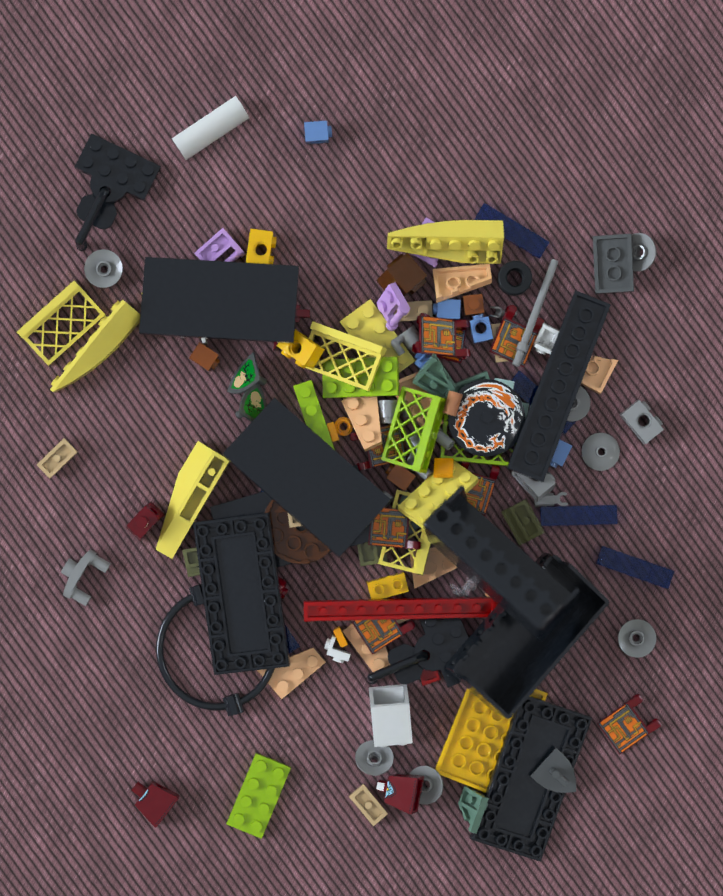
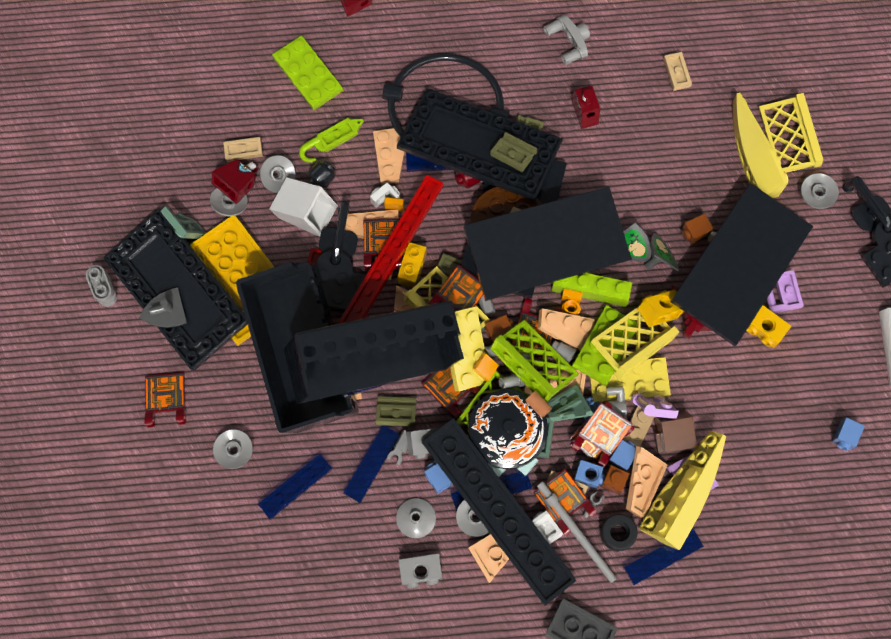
camera: 120 degrees right, 15 degrees down
light yellow wedge [156,441,230,559] -> none
none -> light grey brick [86,265,117,307]
none -> lime plate [299,117,364,163]
none -> black head [308,160,336,188]
none -> olive plate [490,132,537,172]

